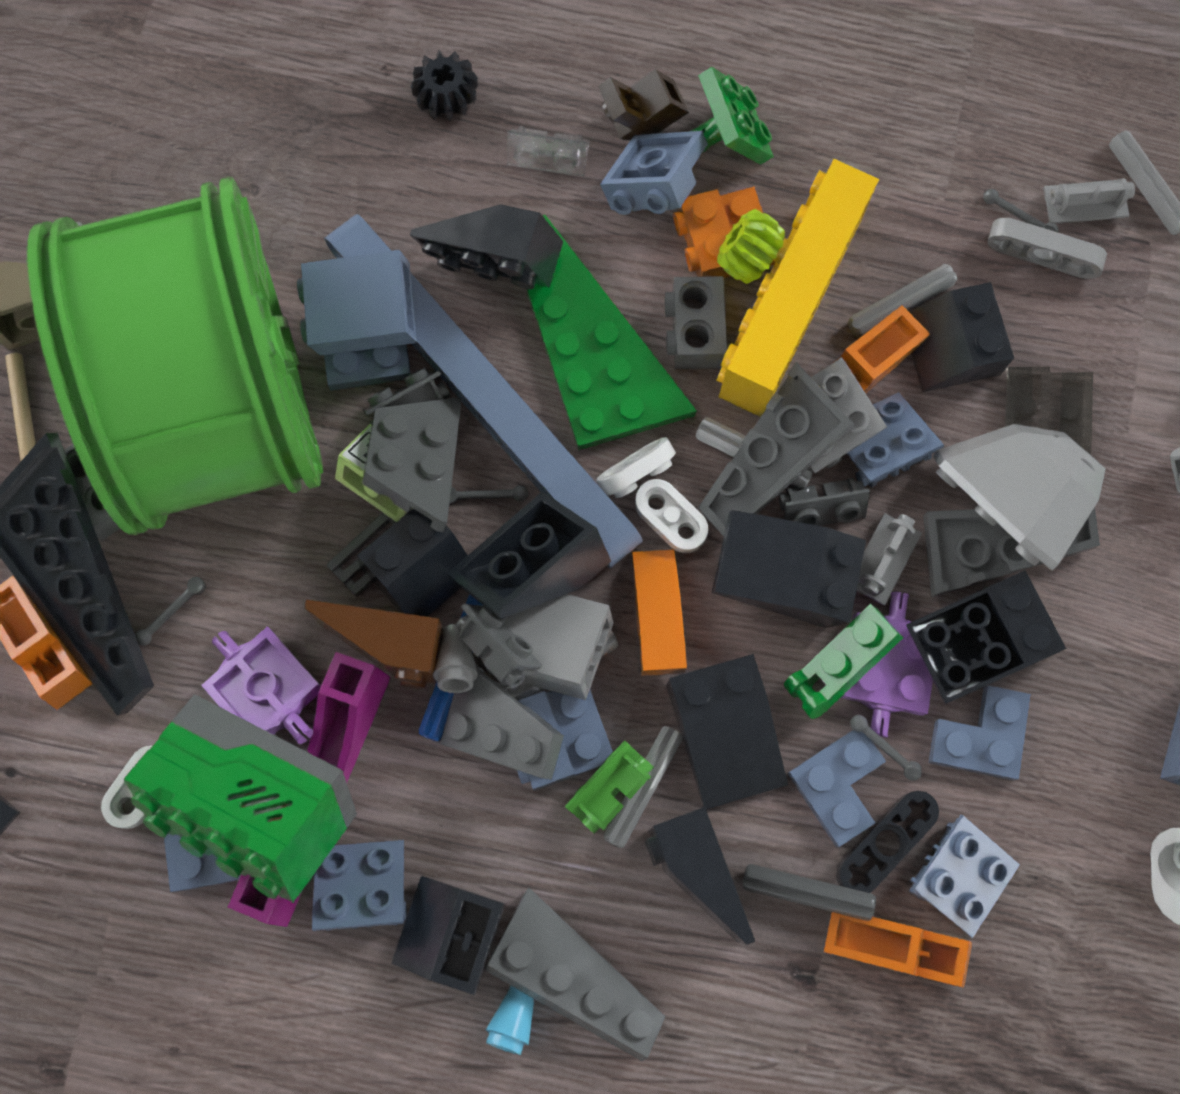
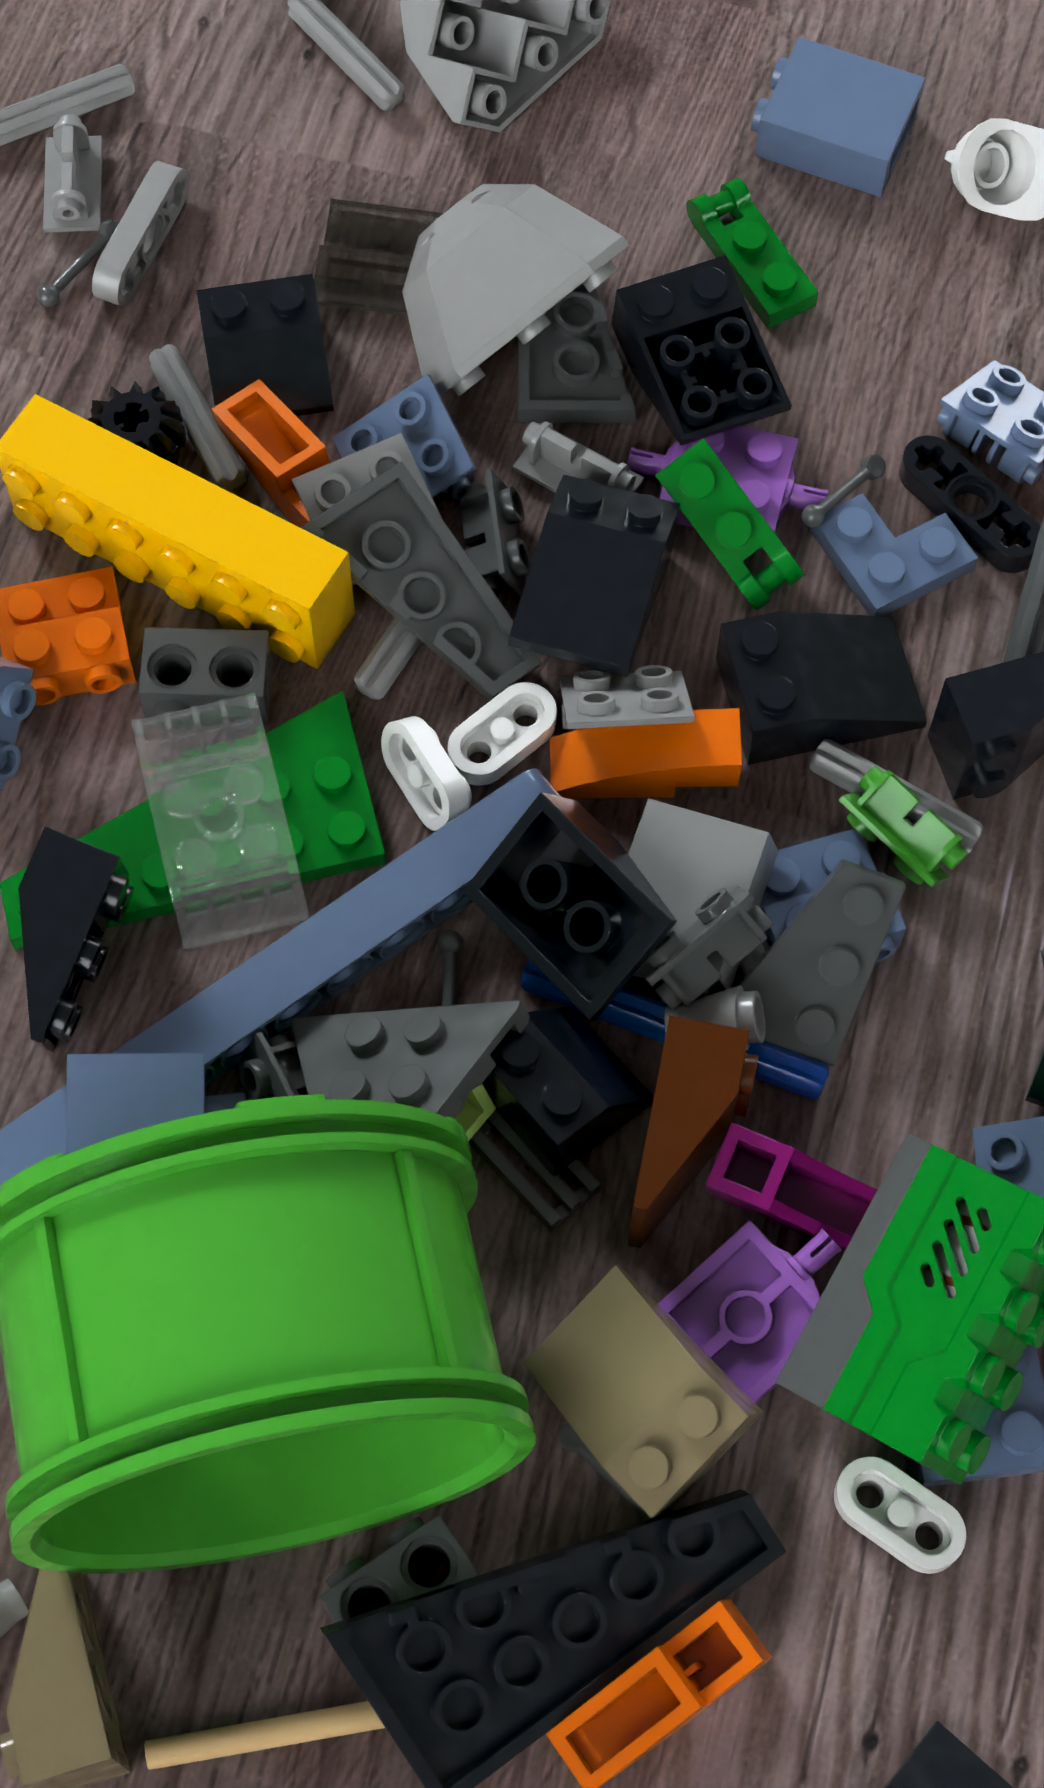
camera: 85 degrees left, 10 degrees down
lime gear [717,209,785,284] -> none
sand blue plate [928,685,1031,781] -> none
none -> black gear [86,381,186,466]
none -> clear plate [131,692,310,952]
none -> dark tan slope [524,1265,764,1518]
none -> light grey hinge [559,665,695,730]
none -> green plate [686,178,819,329]

